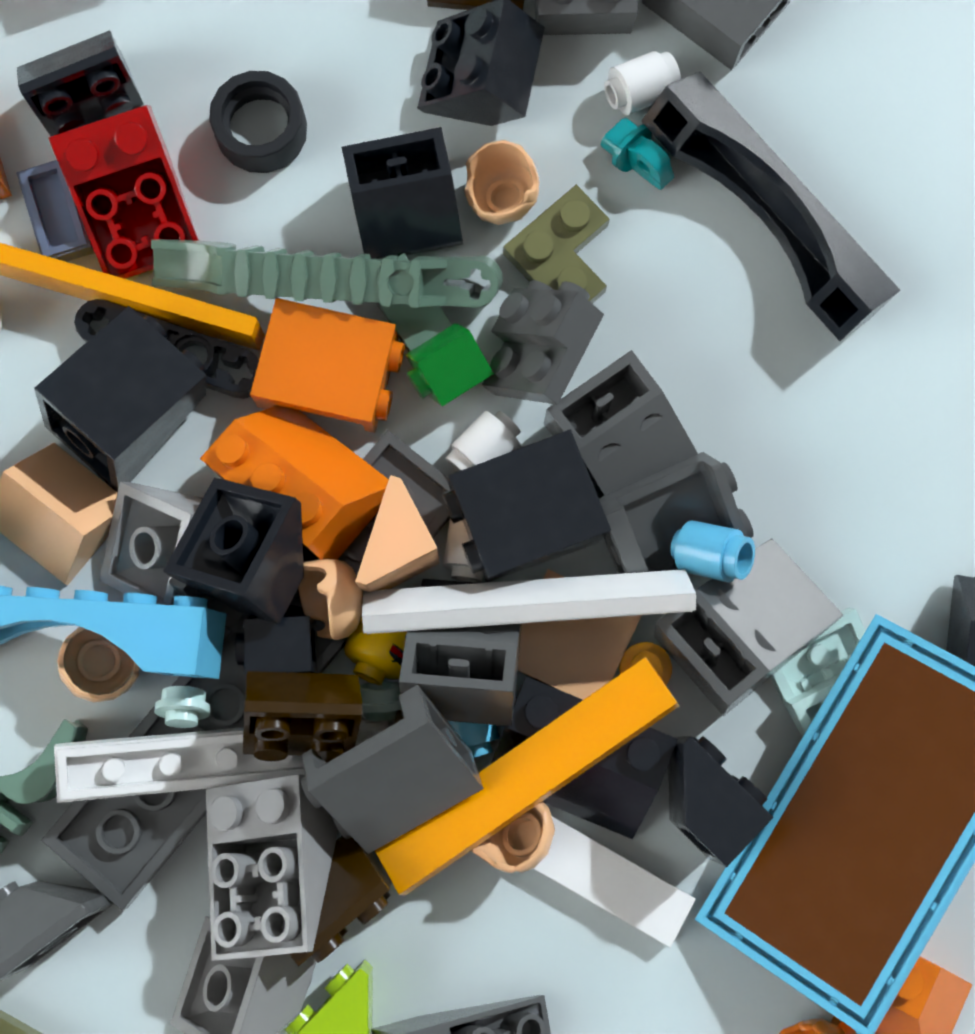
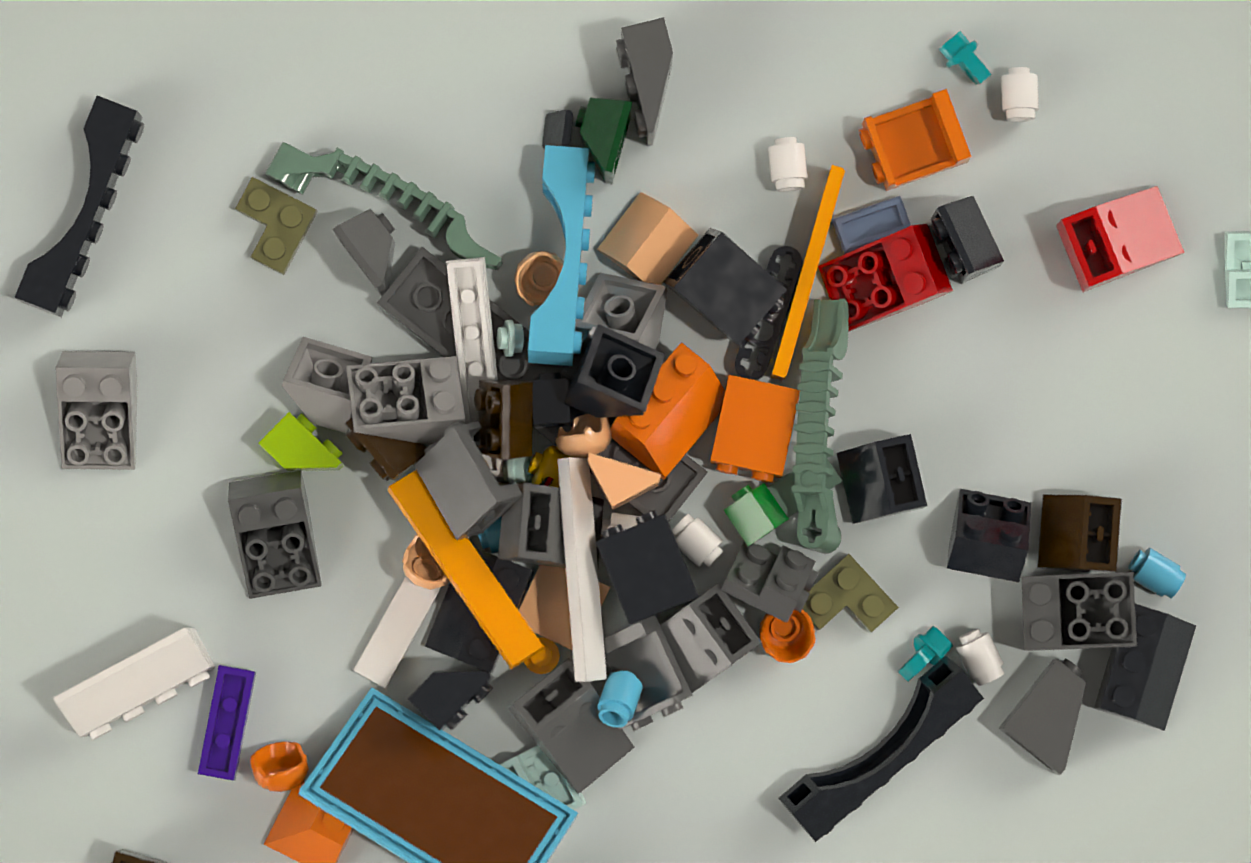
camera: 90 degrees right, 5 degrees up
black tyre [209,70,307,173] -> none
light nougat hair [464,140,540,225] -> none
none -> orange hair [759,609,816,663]

